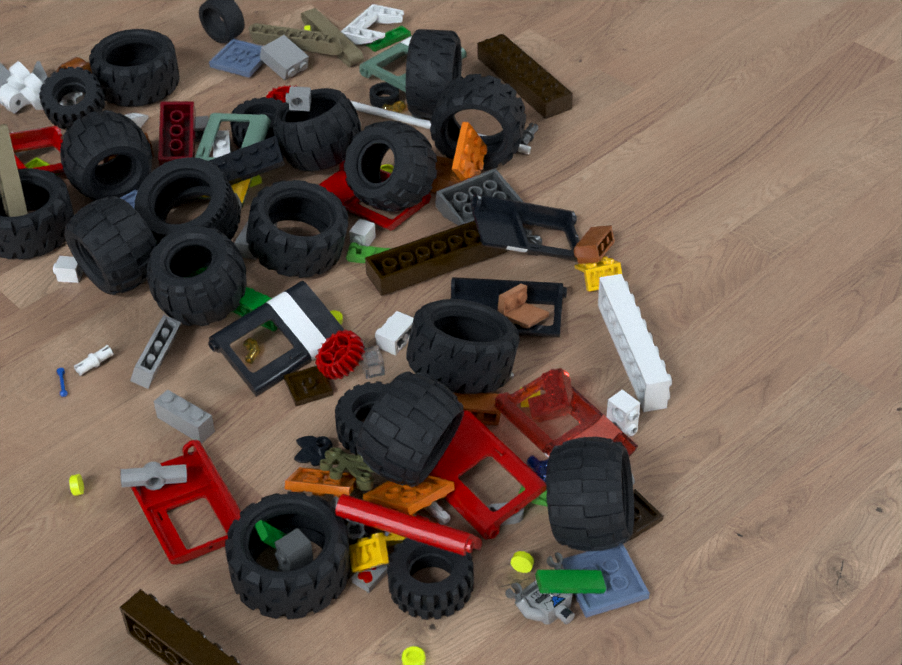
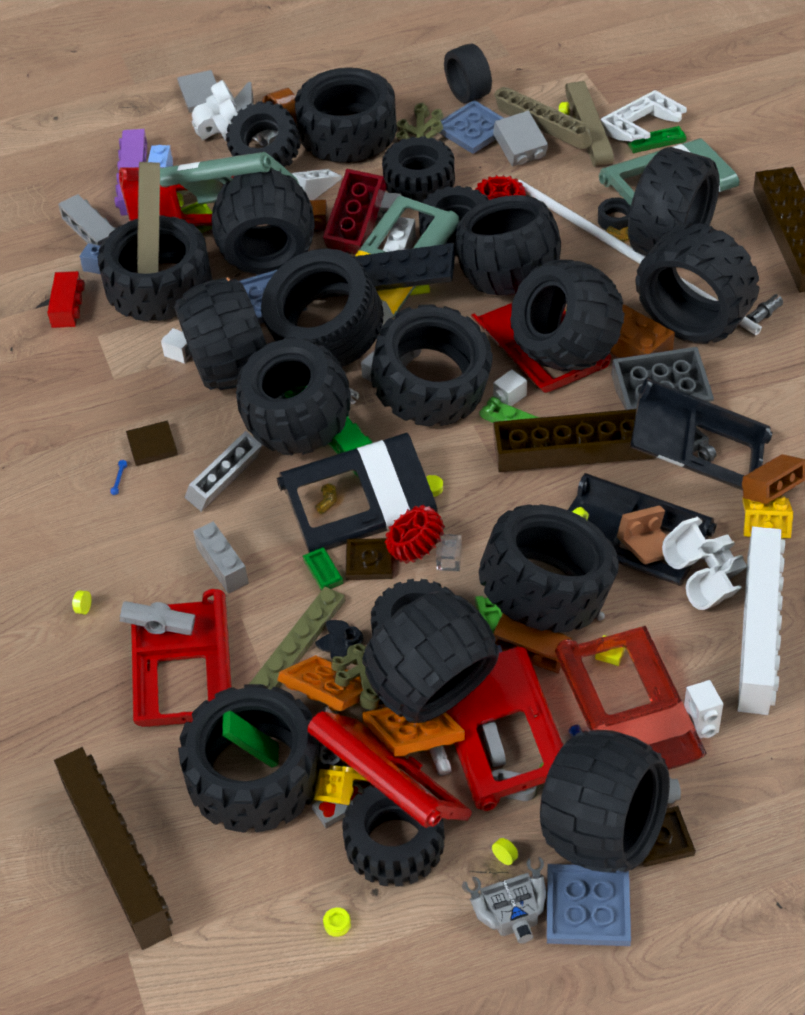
camera: 25 degrees right, 5 degrees up
white pin [74,345,114,376] -> none
dark grey brick [275,528,314,572] -> none
light grey brick [286,86,311,111] -> none
white brick [375,311,413,356] -> none
orange plate [452,122,487,181] -> none
clear red brick [528,368,578,423] -> none
green tile [535,570,606,593] -> none
none -> dark brown tile [126,420,178,466]
none -> sand green piece [160,152,299,205]
none -> olive plate [249,587,345,690]
none -> green tile [303,547,343,591]
none -> black tyre [382,136,455,203]
none -> olive plant [396,103,444,141]
none -> light grey beam [481,721,506,767]
none -> white piece [662,517,747,610]

